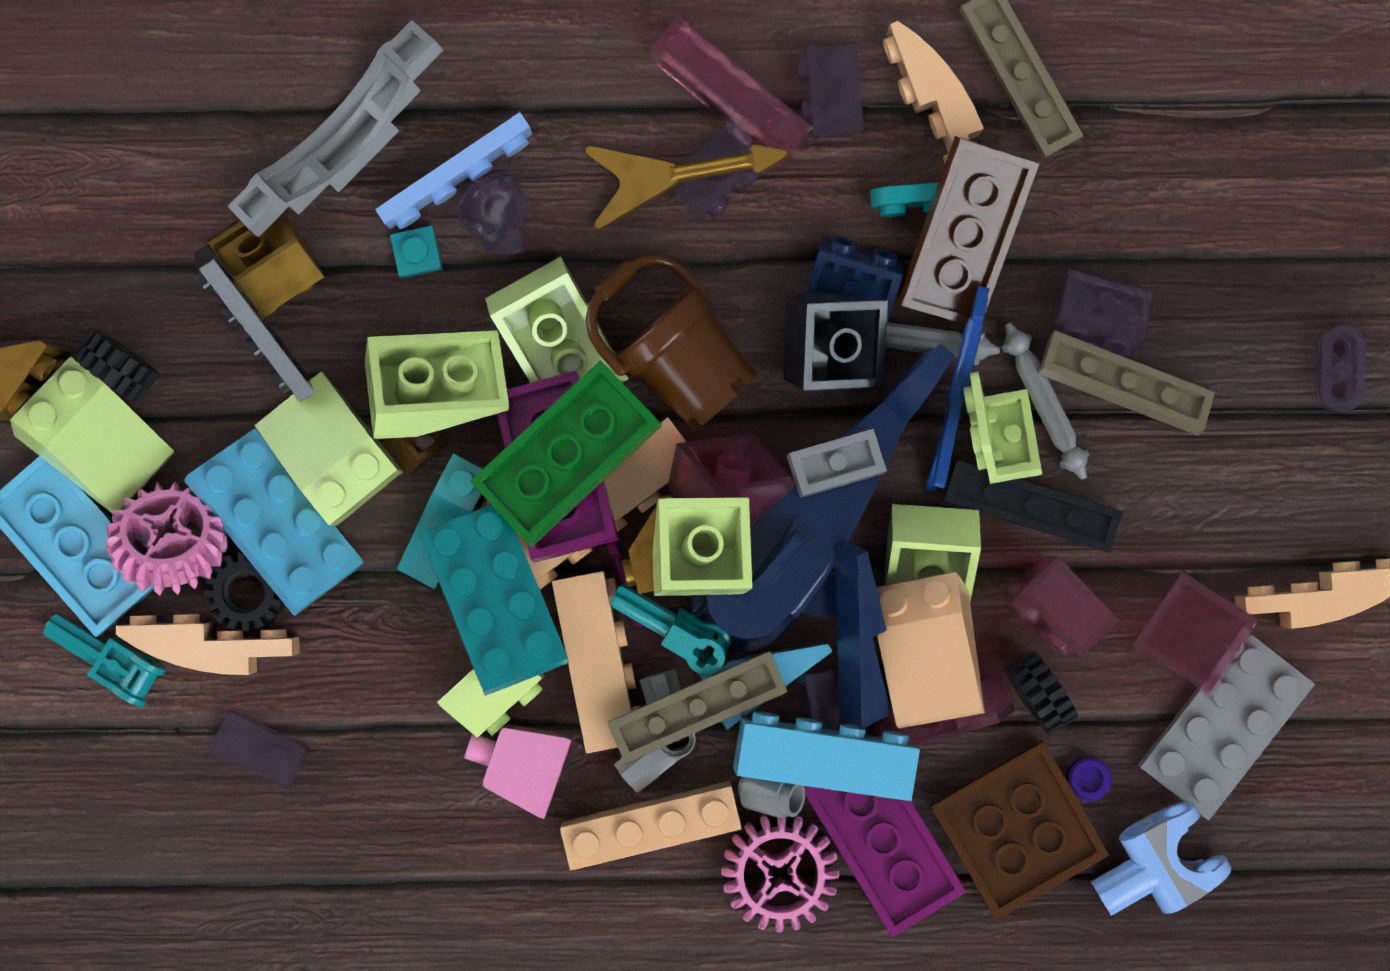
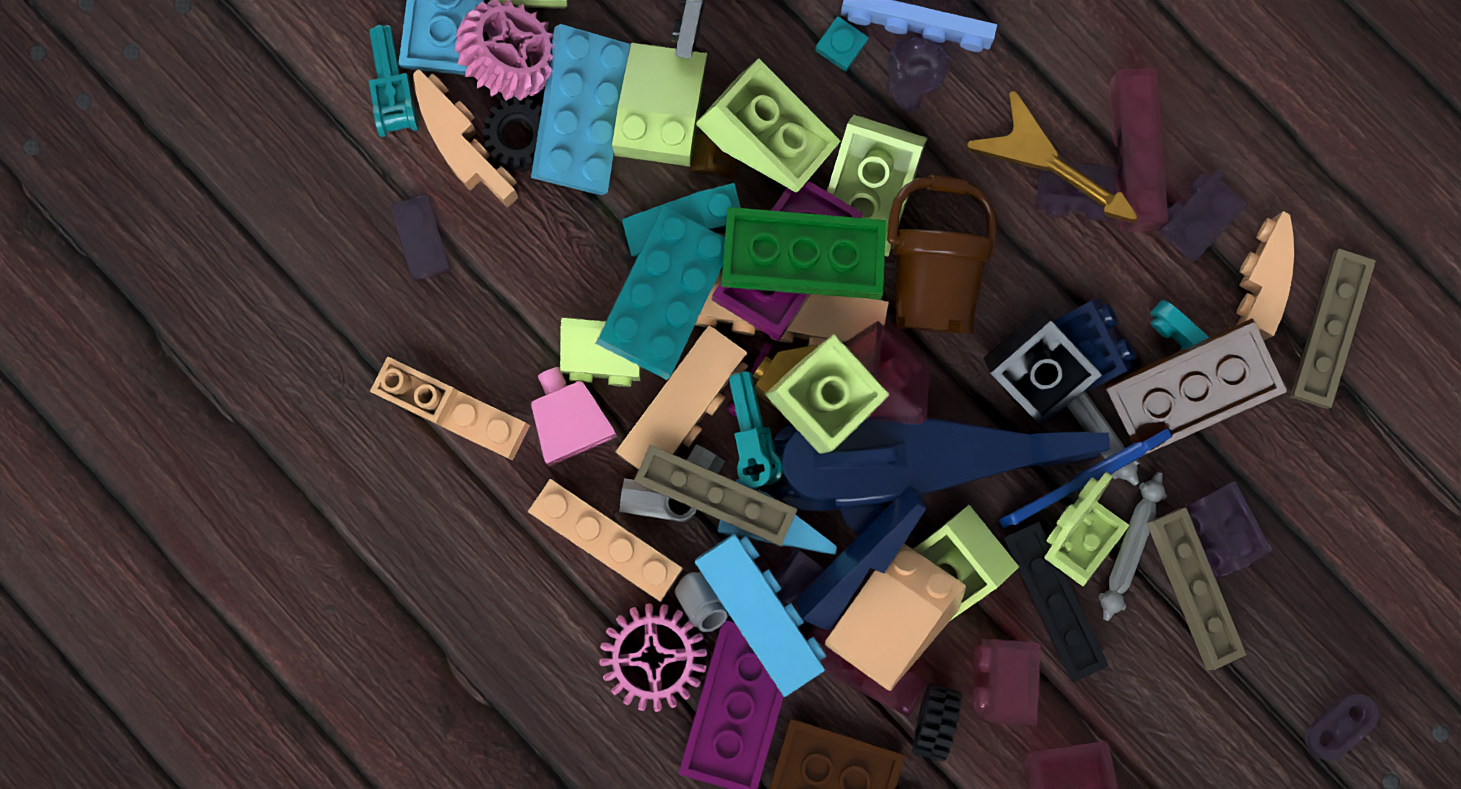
camera: 50 degrees right, 5 degrees down
light grey plate [787,429,887,498] -> none
none -> light nougat slope [370,356,530,461]

